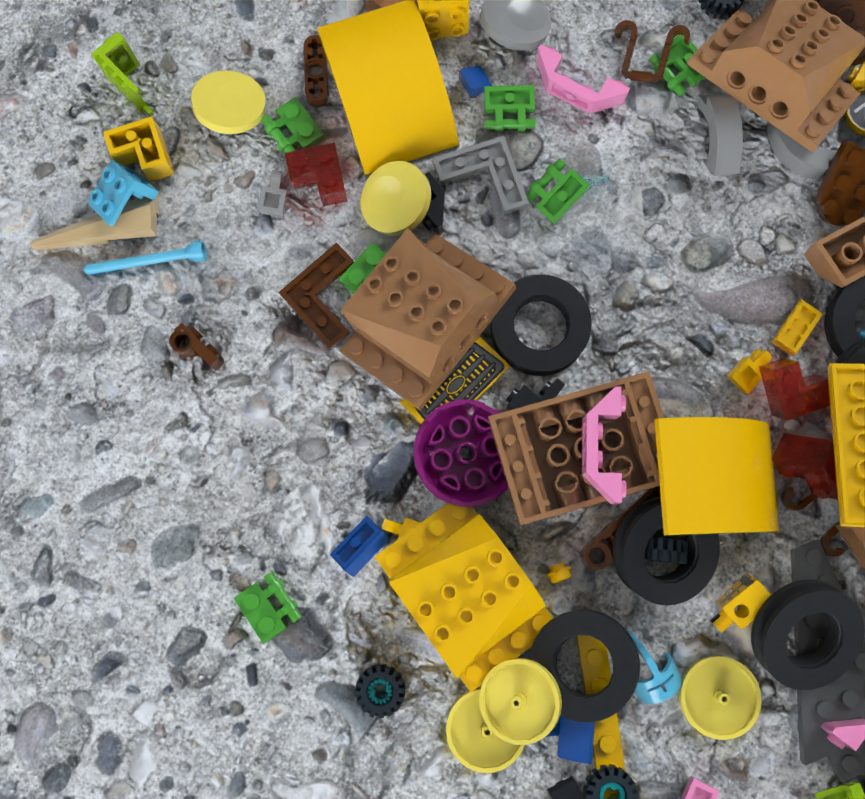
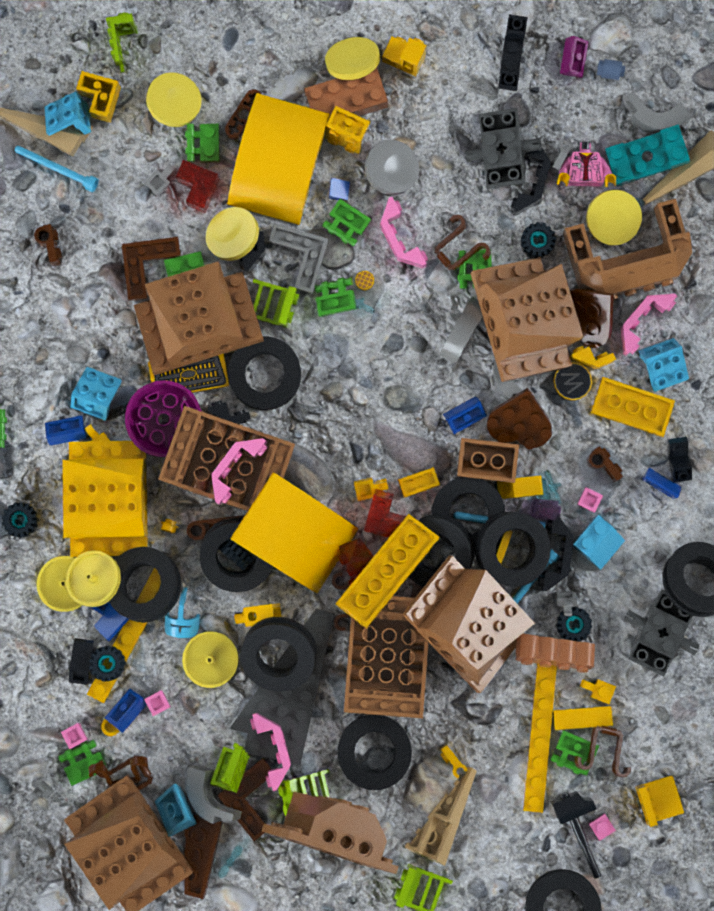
camera: 35 degrees right, 5 degrees up
none -> medium azure bracket [70,367,122,421]
none -> lime plate [253,279,299,329]
none -> tile [355,271,374,291]
none -> blue slope [443,397,487,434]

